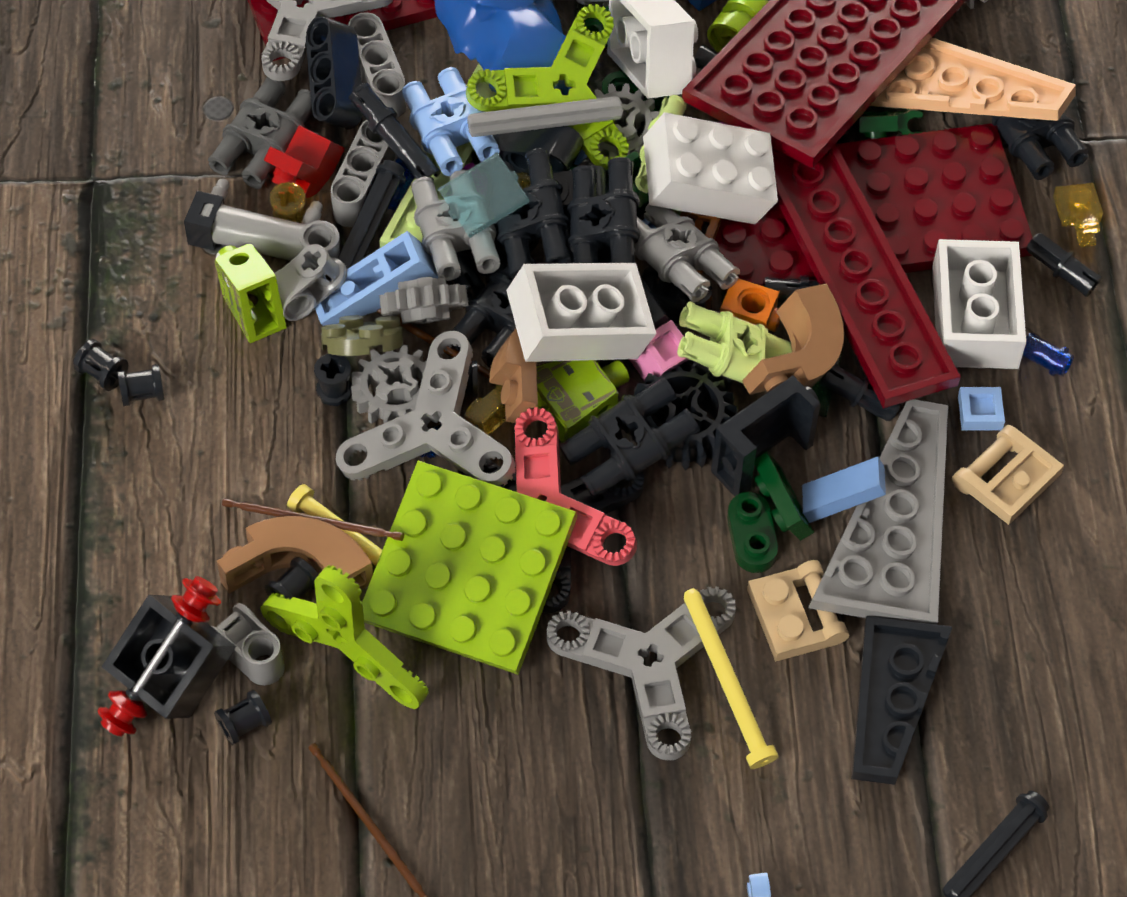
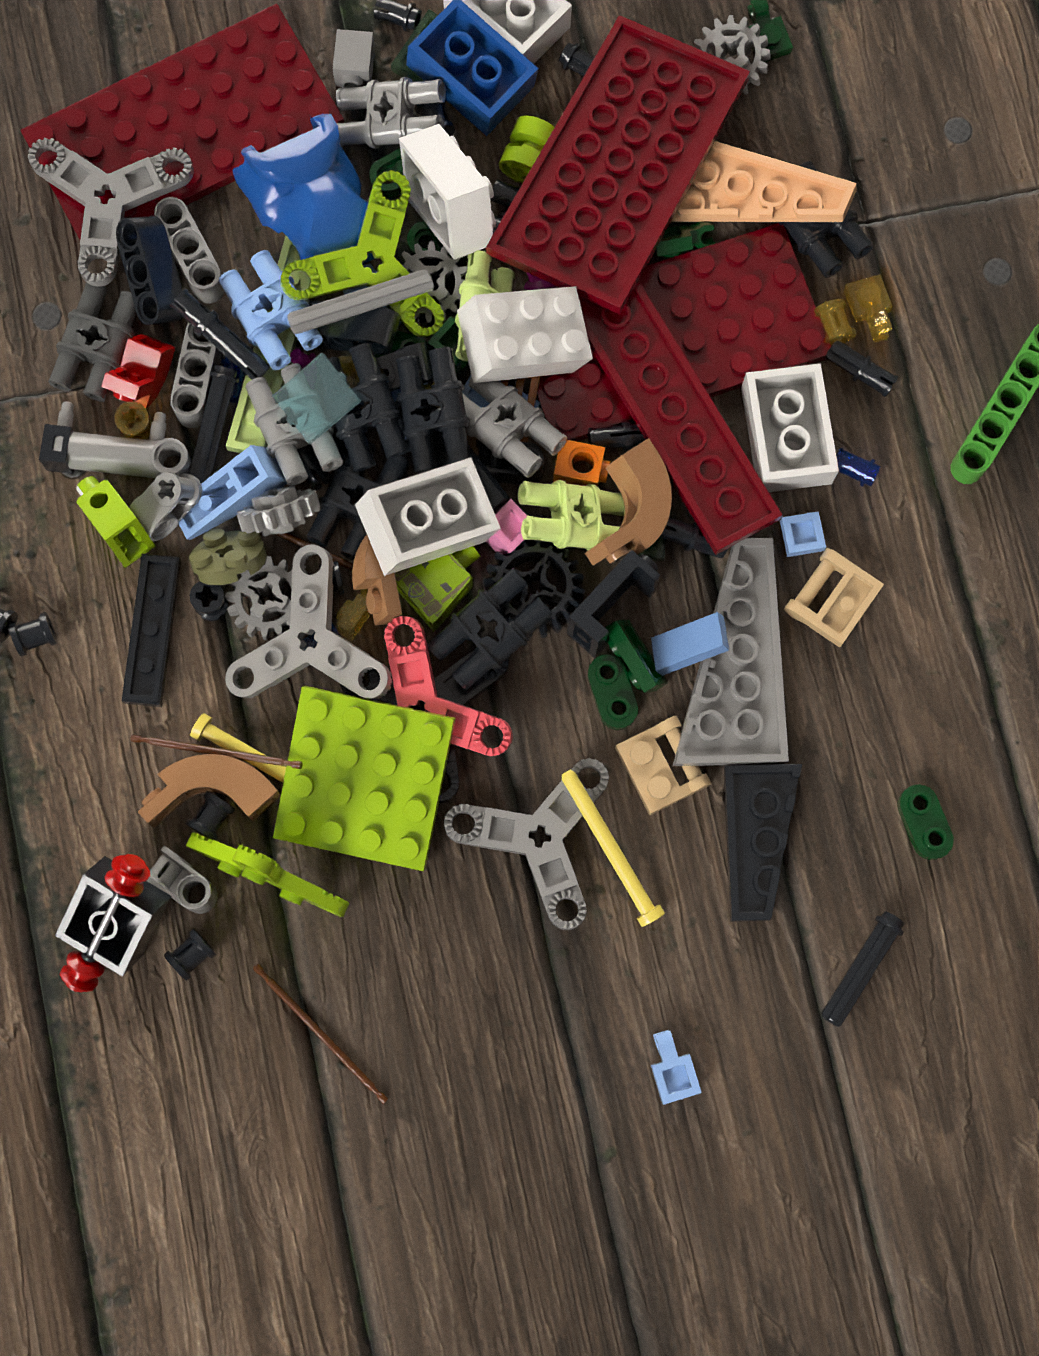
camera: 10 degrees left, 20 degrees up
none -> black tile [121,554,181,707]
none -> clear yellow bush [814,299,857,345]
none -> dark green plate [897,784,954,860]

